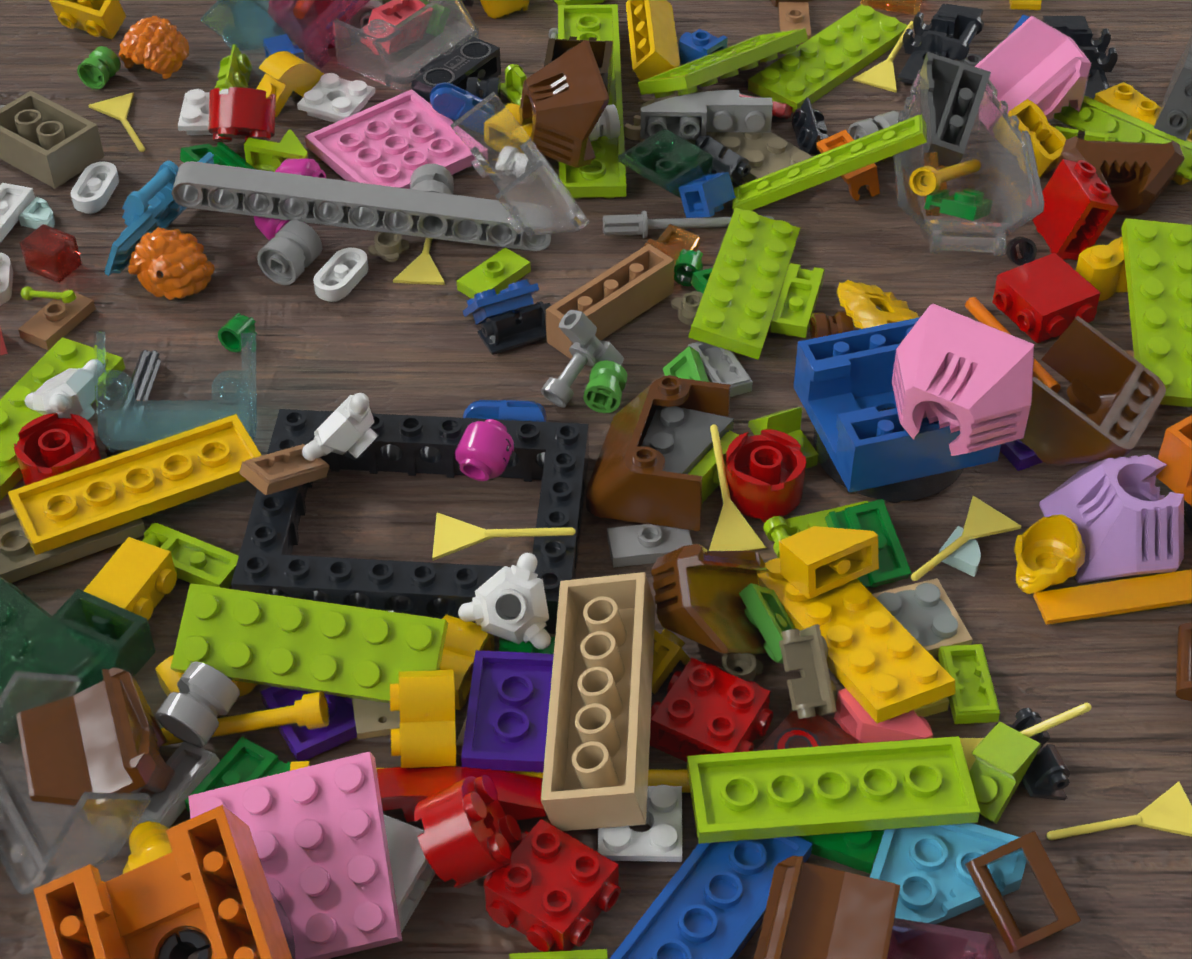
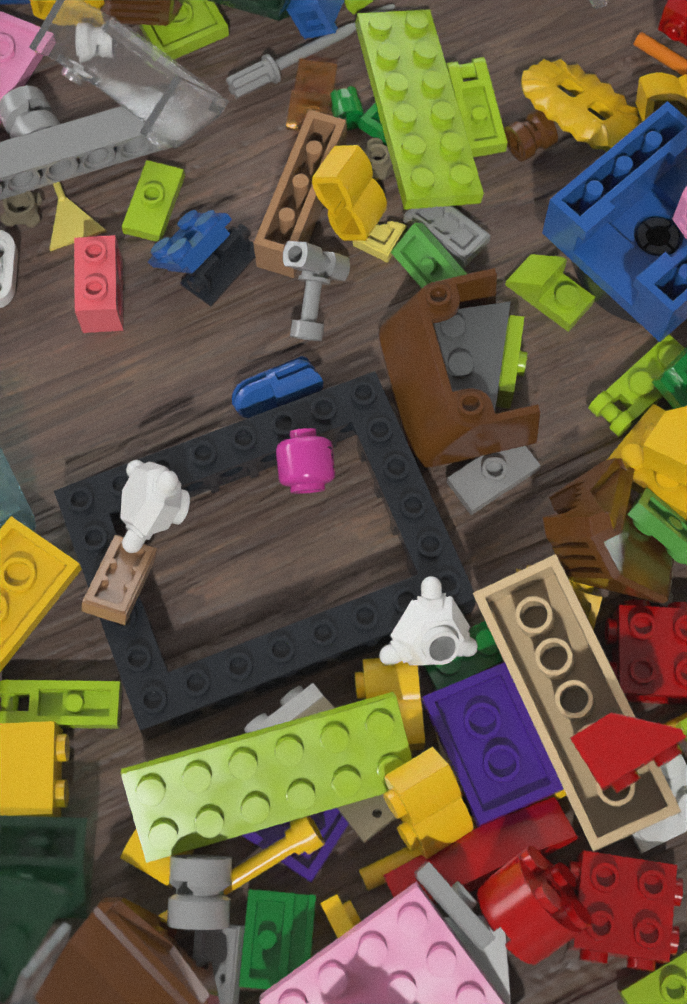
camera: 25 degrees left, 25 degrees up
light yellow piece [432,512,576,561] -> none
bright green wheel [584,360,628,413] -> none
light yellow piece [709,424,766,551] -> none
red brick [725,429,806,522] -> none
none -> coral brick [74,235,124,333]
none -> yellow brick [312,145,387,241]
none -> light yellow tile [353,221,407,263]
none -> light grey plate [414,861,495,949]
none -> red slope [570,712,686,794]

